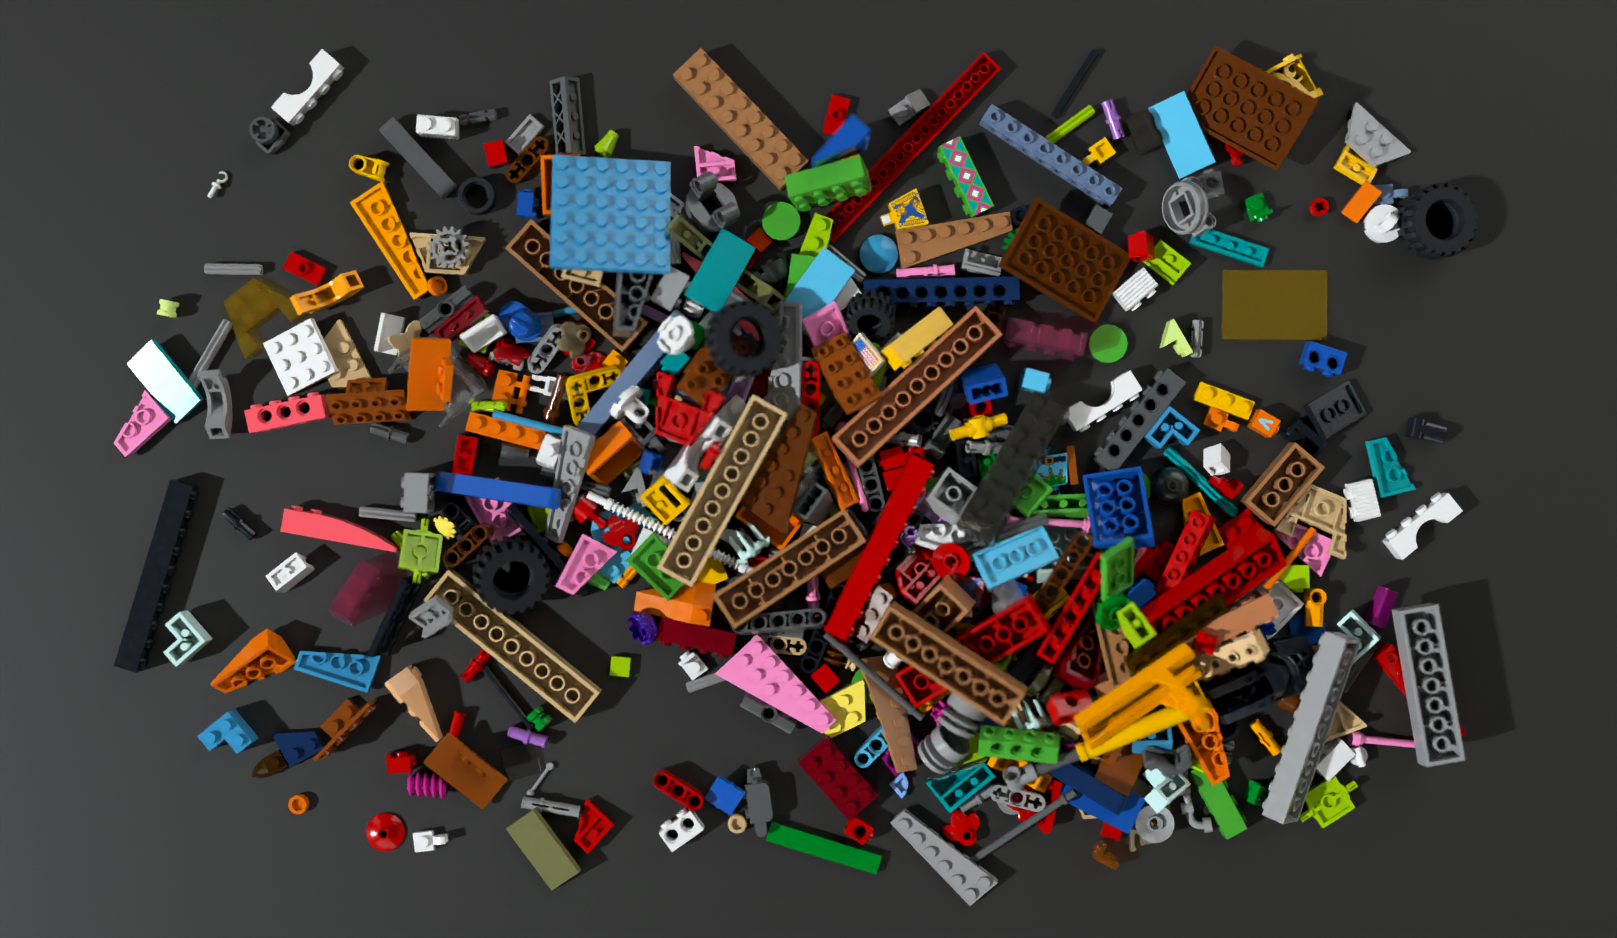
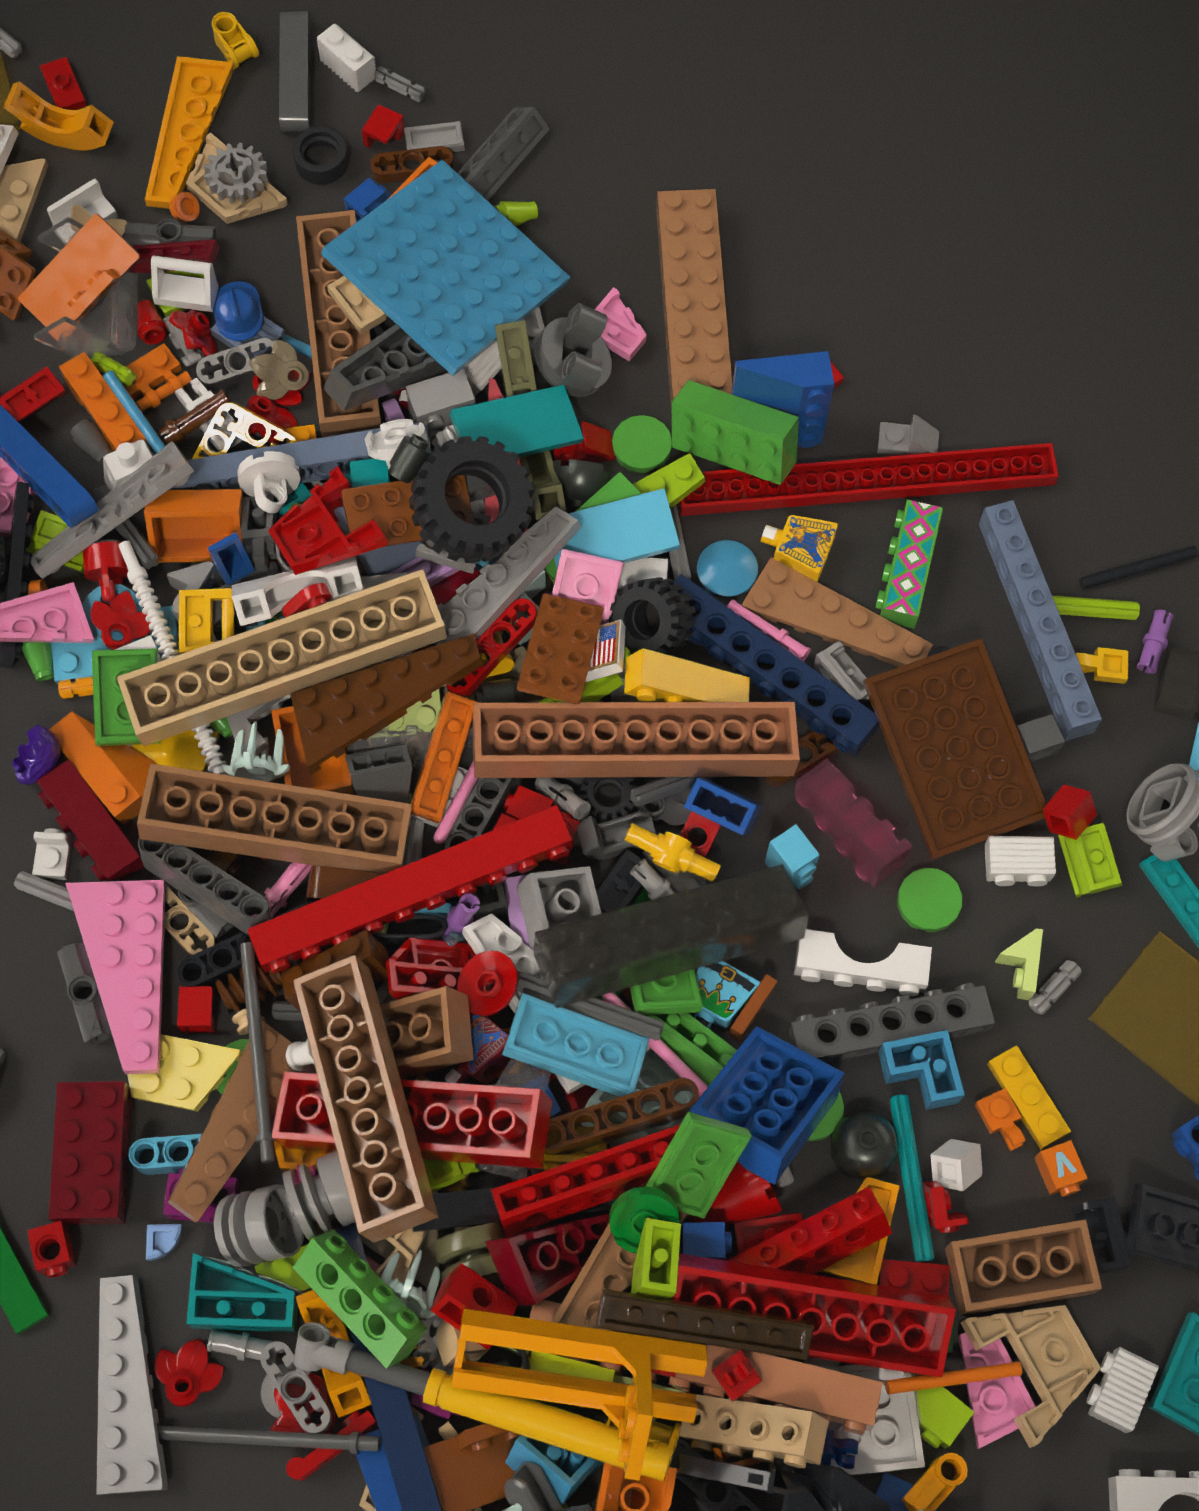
camera: 40 degrees right, 20 degrees down
none -> pearl dark grey brick [388,434,432,483]

